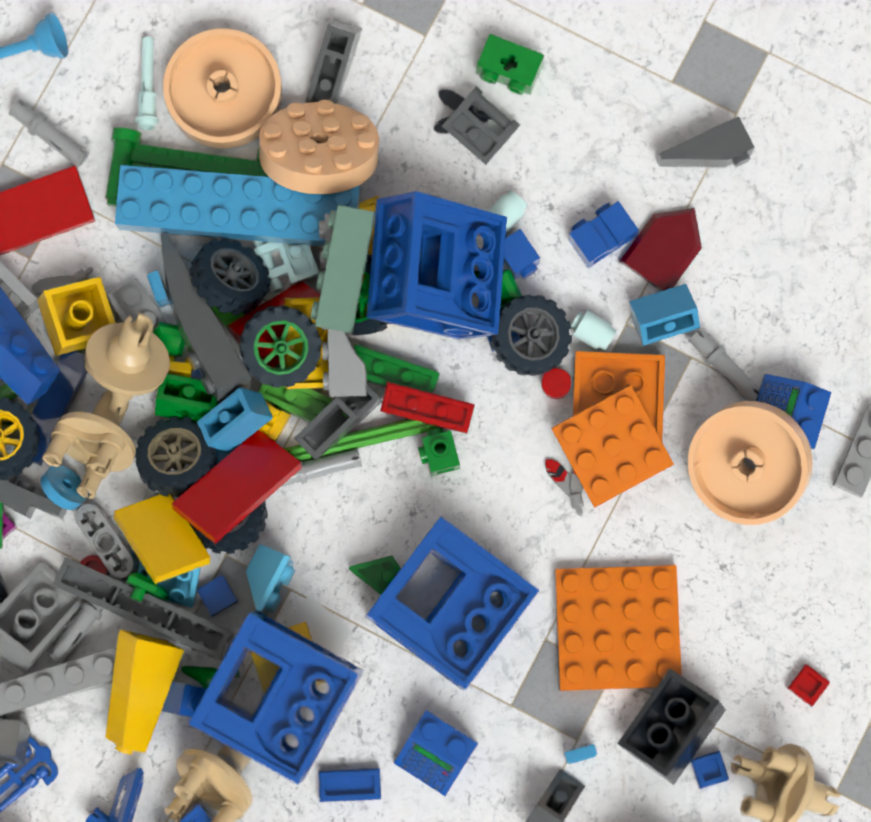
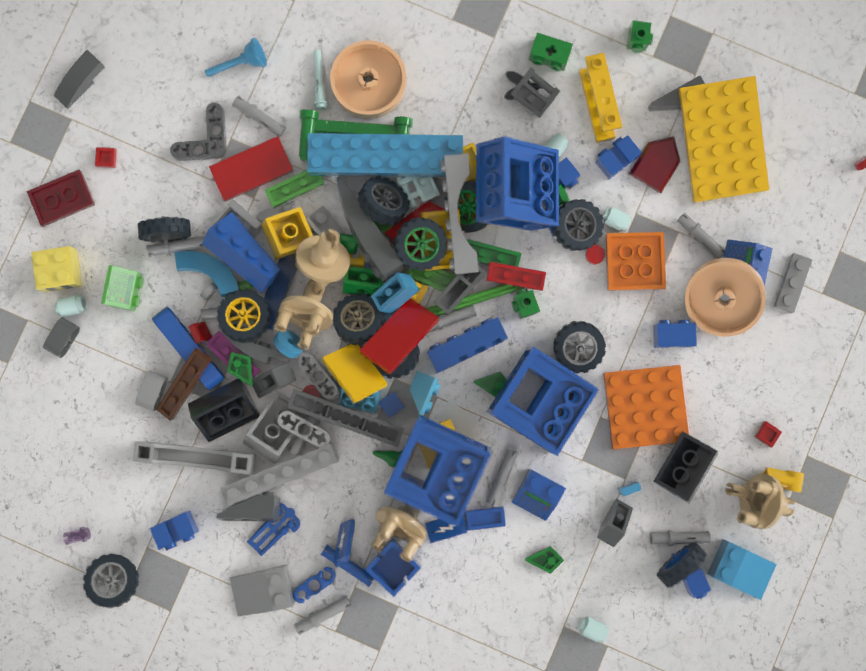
camera: 10 degrees left, 5 degrees up
yellow slope [105,629,184,755] -> none
green piece [126,572,169,602] -> none
dark azure tile [147,270,170,307] -> none
blue brick [161,682,207,718] -> none
light nougat piece [259,100,379,194] -> none
dark grey slope [305,19,362,104] -> none
sand green brick [311,205,375,333] -> none
light grey piece [545,459,584,516] -> none
orange plate [551,385,674,508] -> none
dark azure brick [629,284,700,346] -> none
blue tile [690,750,729,789] -> none
none -> dark grey slope [253,363,296,399]
none -> bright green plate [265,170,325,208]
none -> light grey beam [277,411,330,448]
none -> blue slope [425,517,468,543]
none -> blue wedge [427,317,508,374]
none -> light grey pin [486,448,519,507]
none -> white sticker [494,226,519,251]
none -> black wheel [553,321,606,373]
none -> yellow fence [579,53,622,143]
none -> green brick [627,20,653,52]
none -> blue brick [653,320,697,348]
none -> yellow plate [678,76,769,202]
none -> yellow piece [763,467,805,492]

